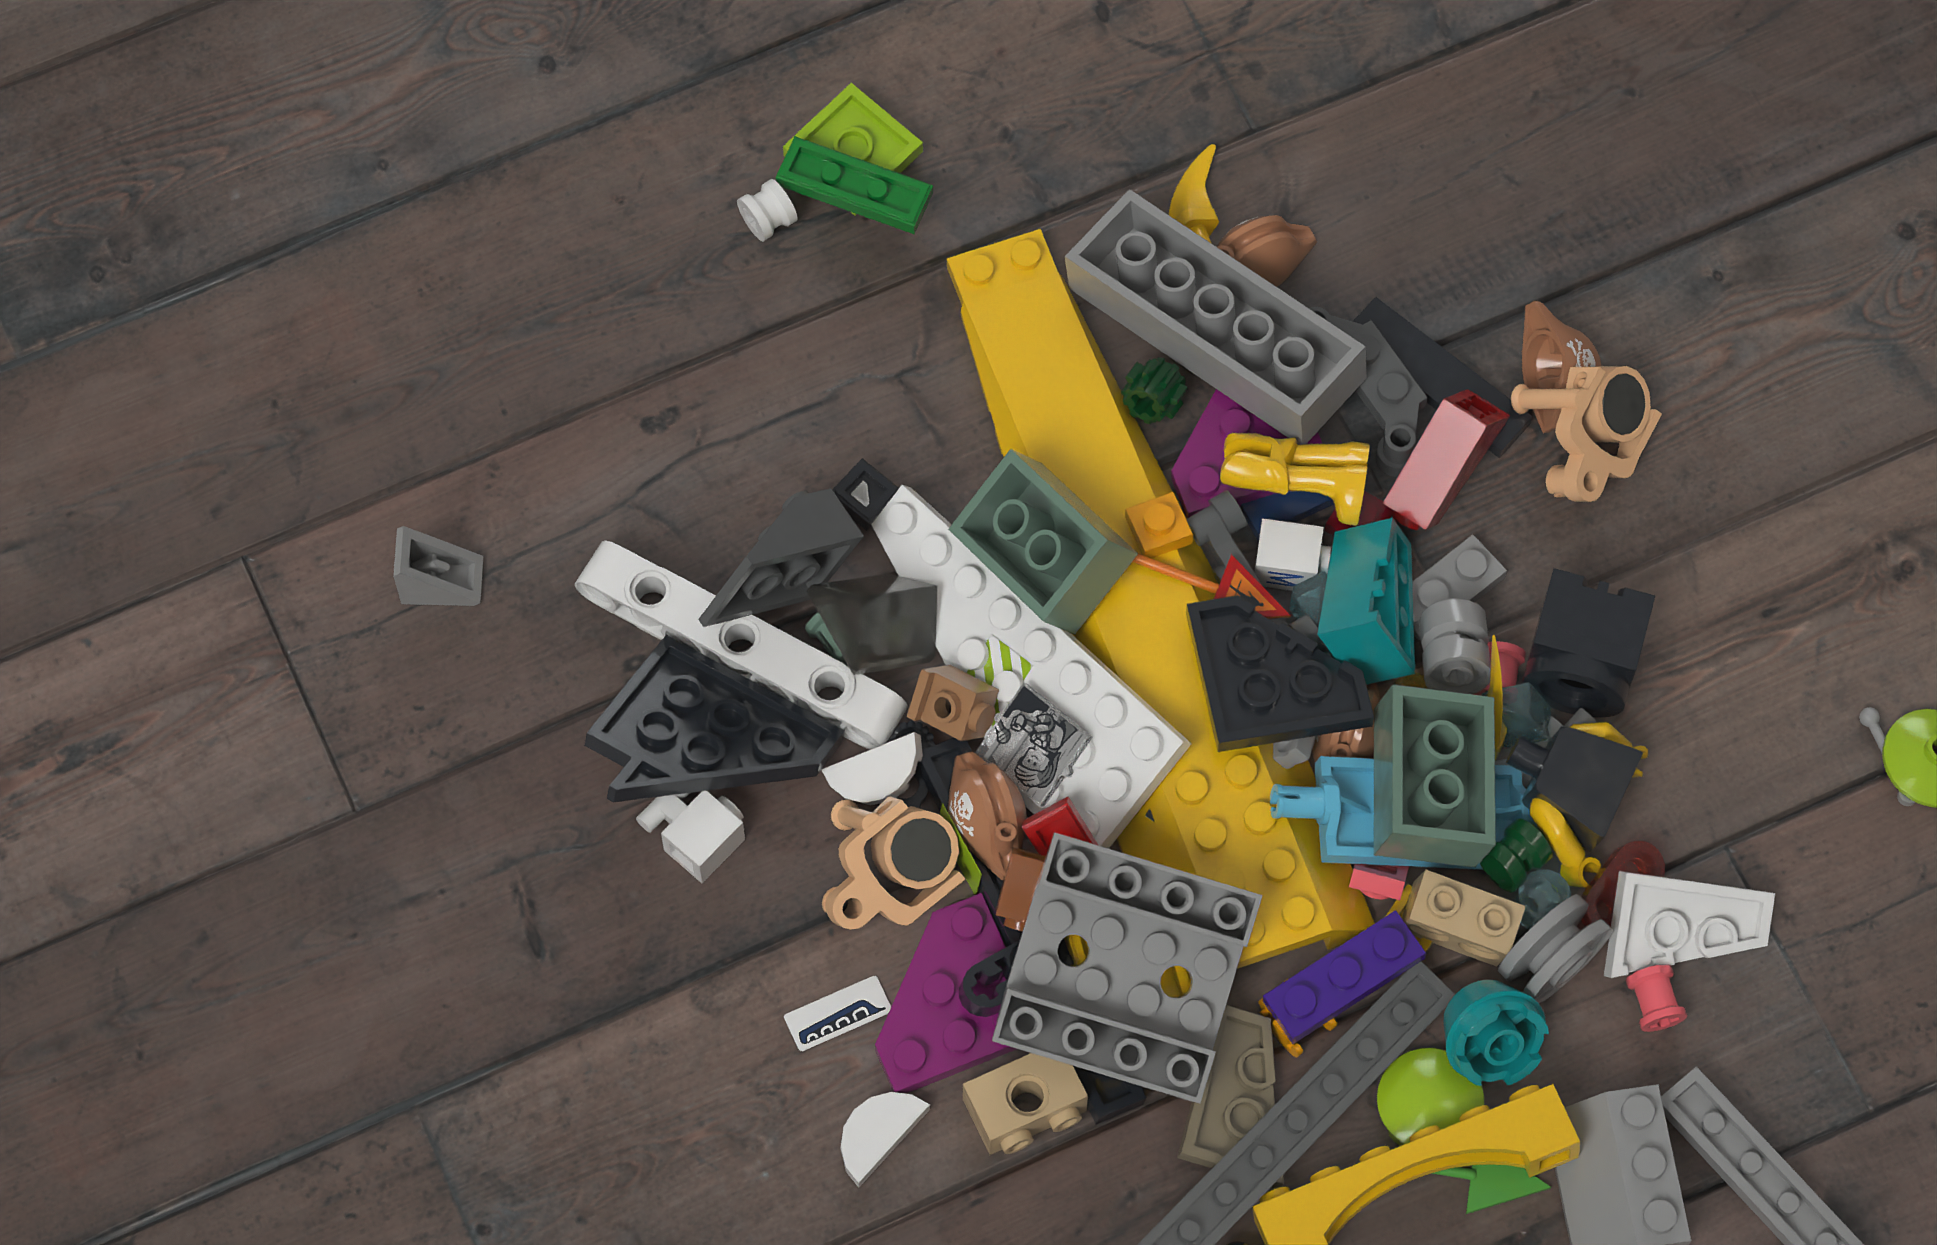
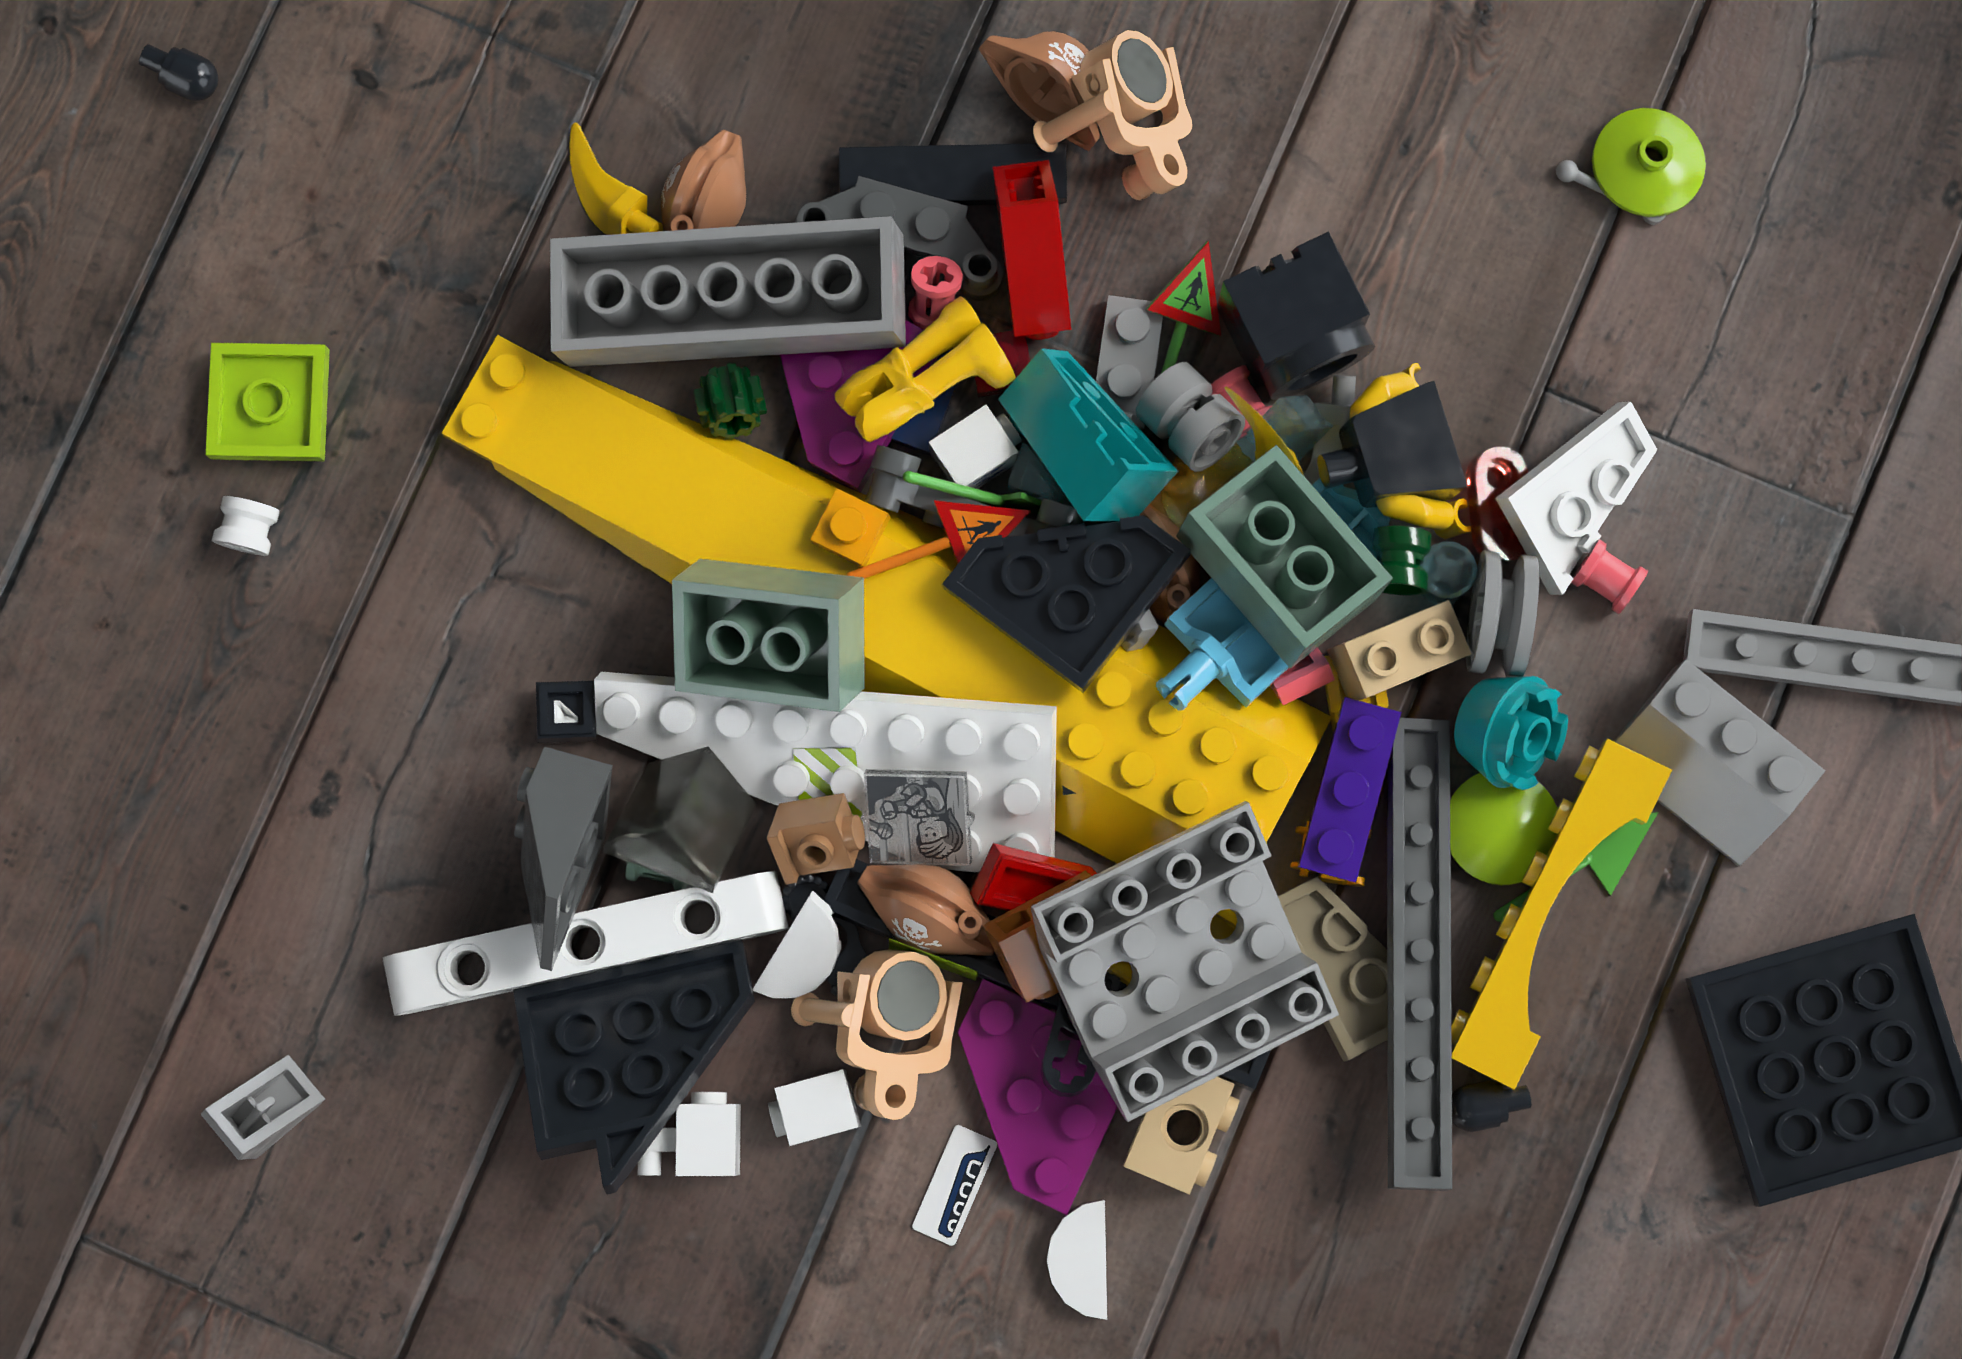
camera: 35 degrees left, 15 degrees up
green tile [776,136,933,235] -> none
none -> white brick [768,1069,861,1146]
none -> bright green piece [903,471,1042,514]
none -> coral bush [908,256,963,330]
none -> piece [1145,241,1221,373]

